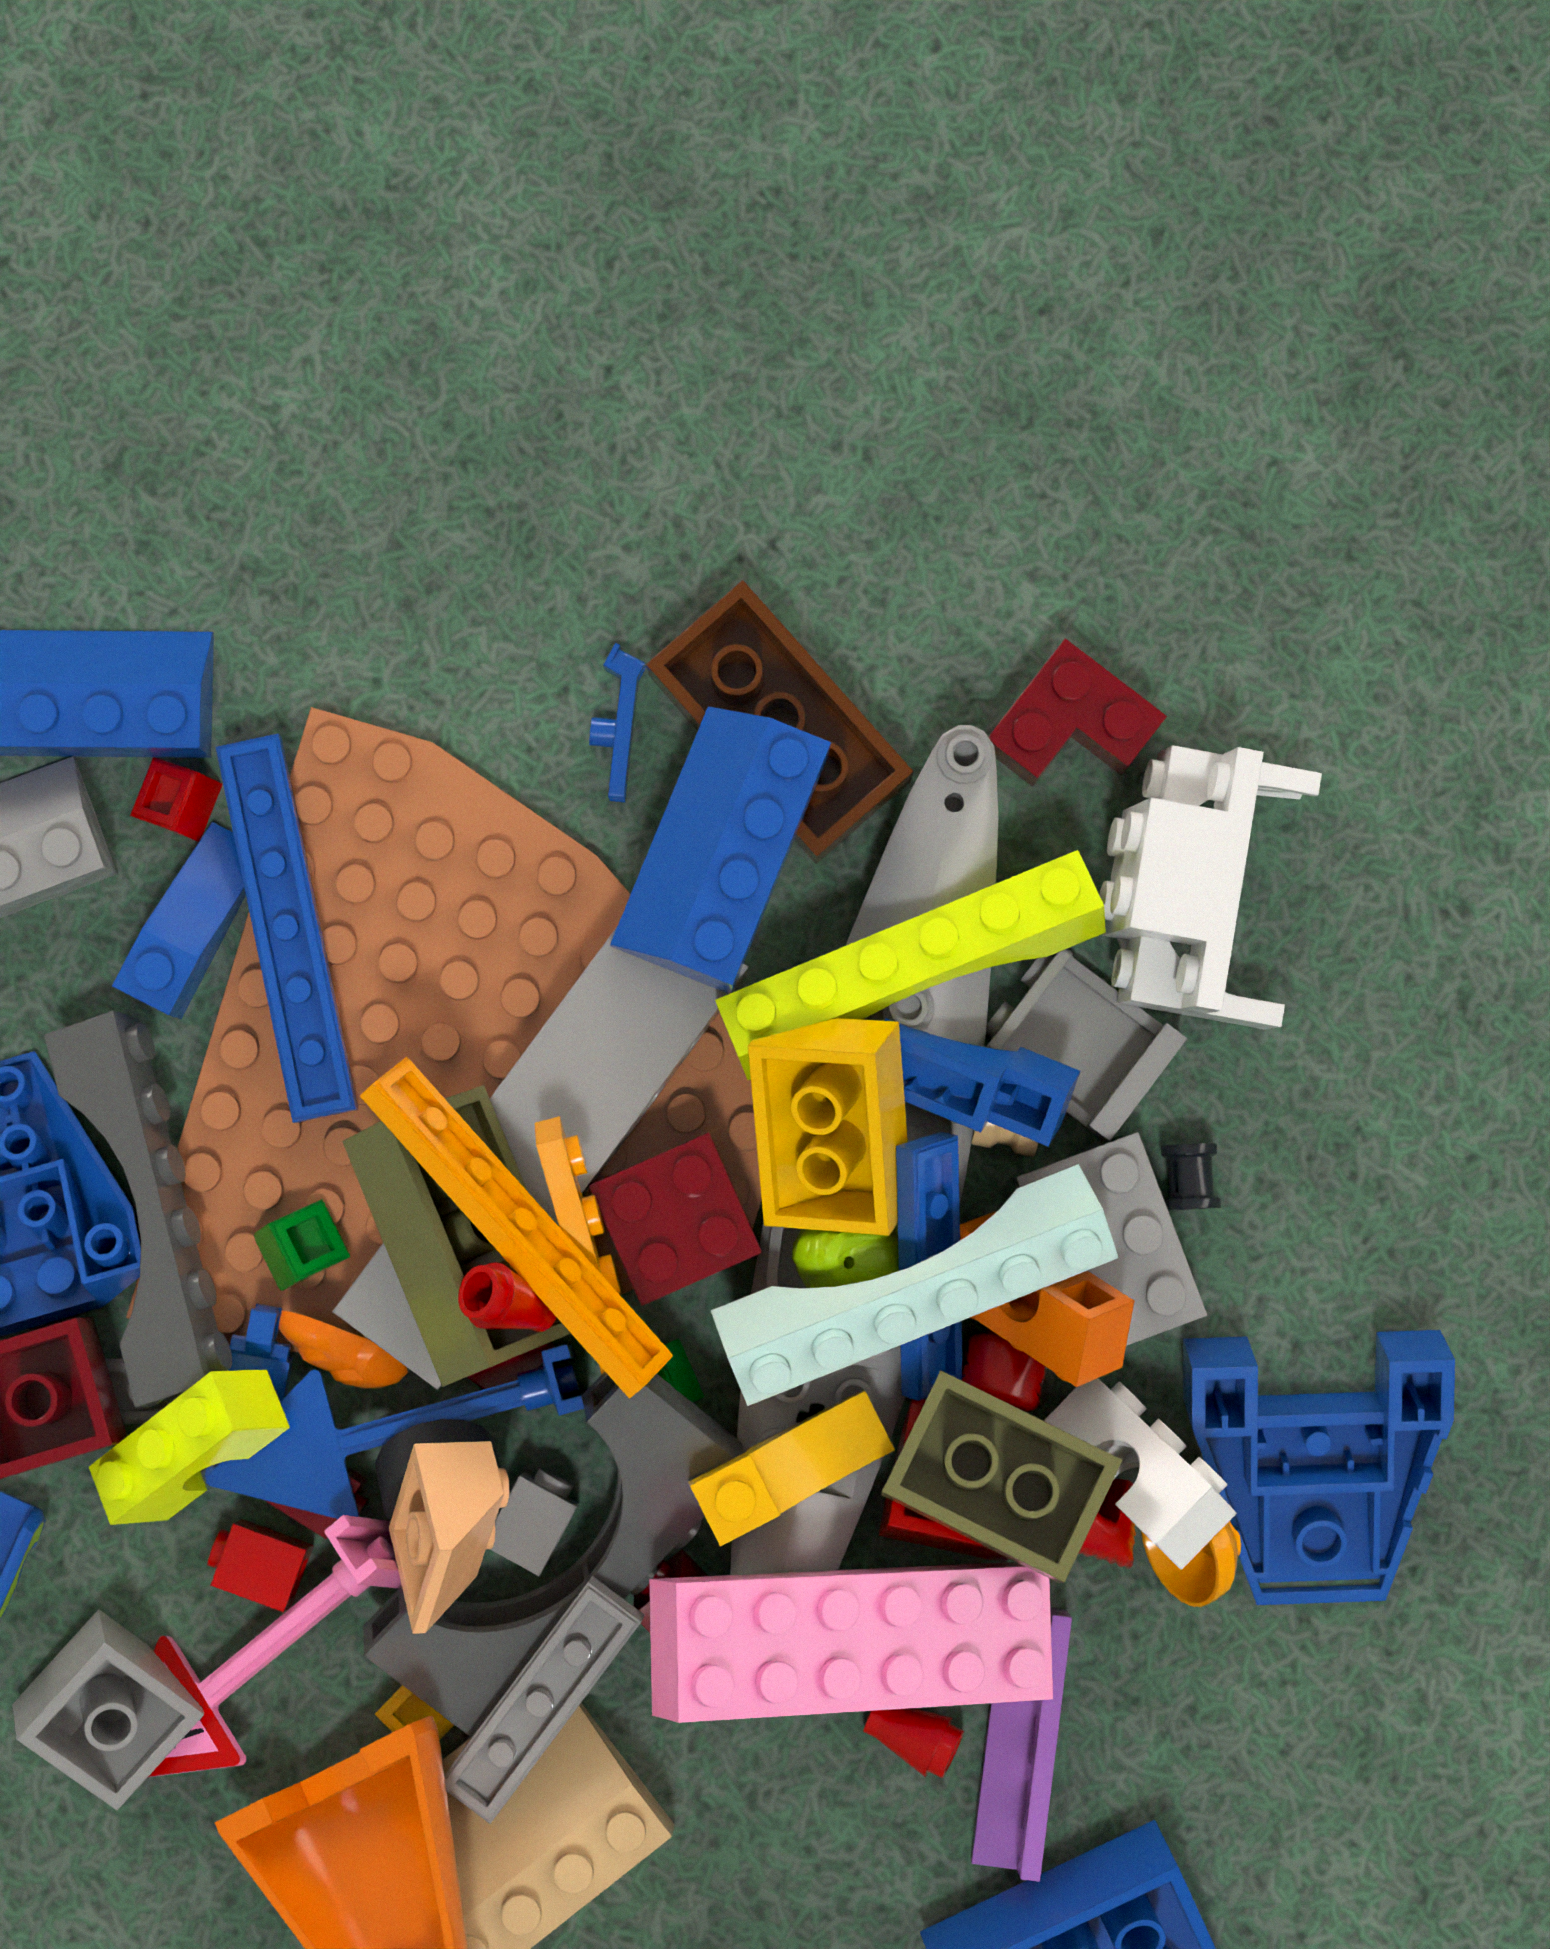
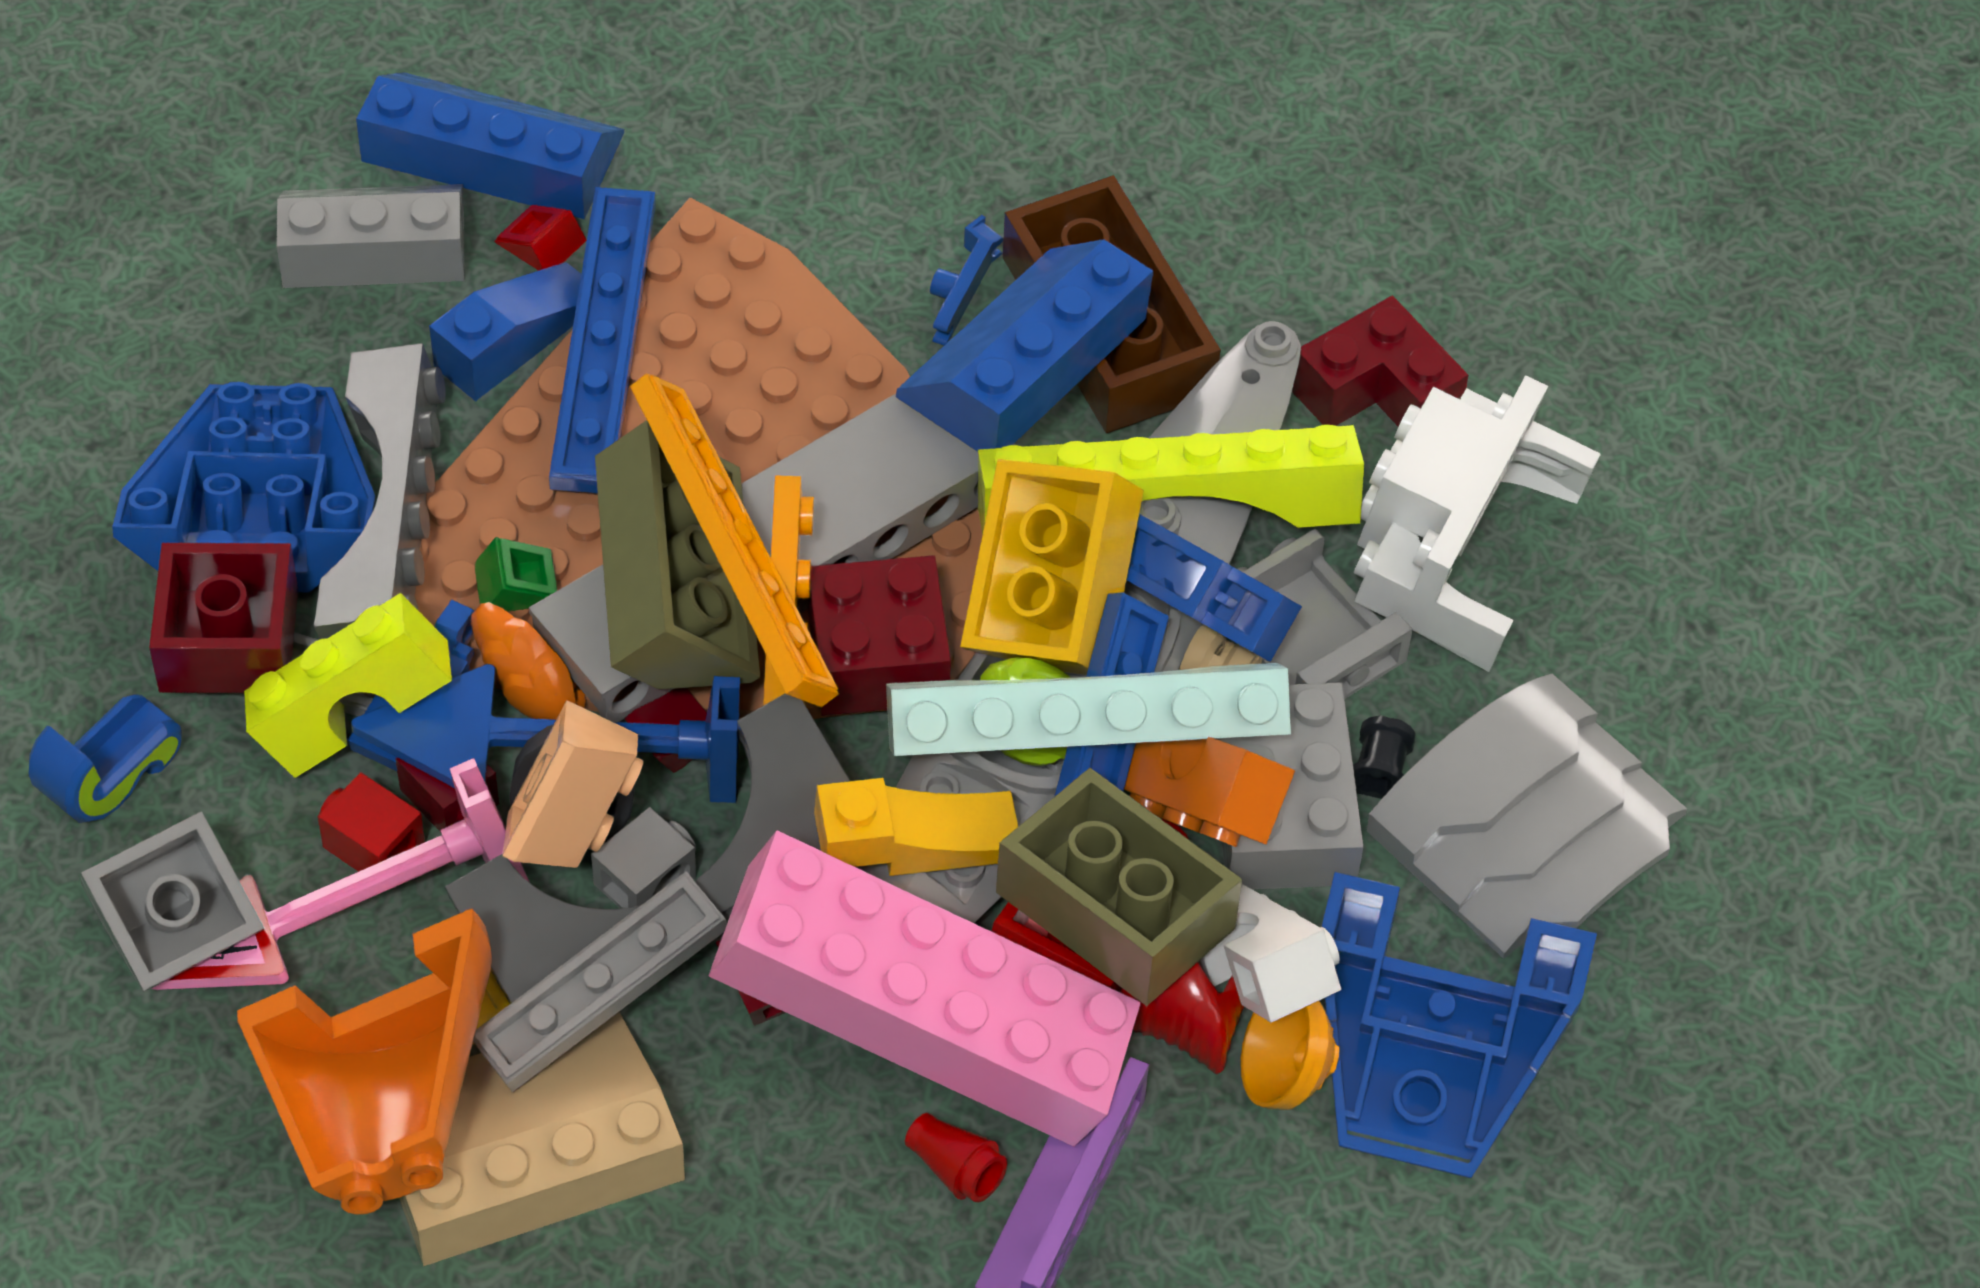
camera: 10 degrees right, 30 degrees down
red cone [458,1262,556,1332] -> none
none -> light grey slope [1367,674,1687,959]

